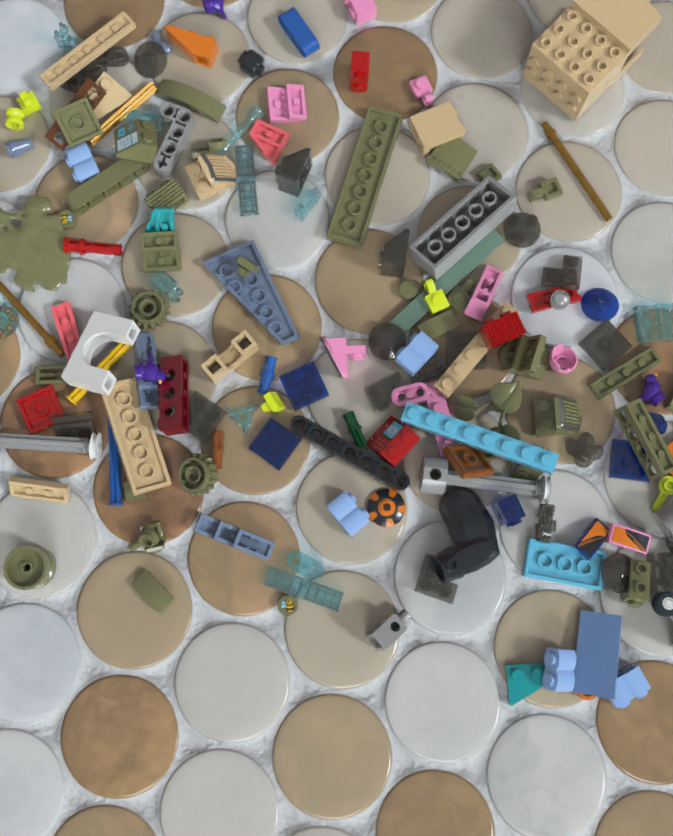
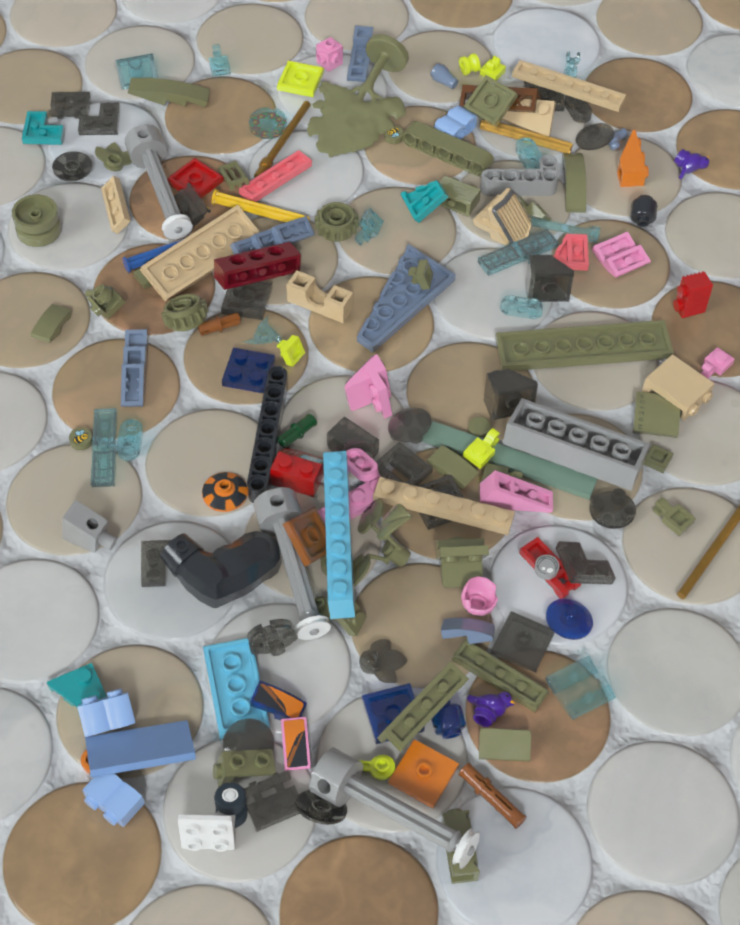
camera: 65 degrees right, 25 degrees down
white arch [61,311,140,396] -> none
red pin [63,237,123,256] -> none
olive slope [114,119,158,164] -> none
dark purple animal [134,353,166,384] -> none
olive slope [140,231,182,273] -> none
blue pin [257,355,278,395] -> none
blue beam [277,7,320,58] -> none
clear blue plate [279,361,329,411] -> none
light blue brick [326,491,370,537] -> none
light blue brick [395,331,439,377] -> none
red brick [479,311,527,350] -> none
clear blue brick [490,494,526,527] -> none
olive piece [533,395,583,437] -> none
none -> sand blue slope [441,618,495,644]

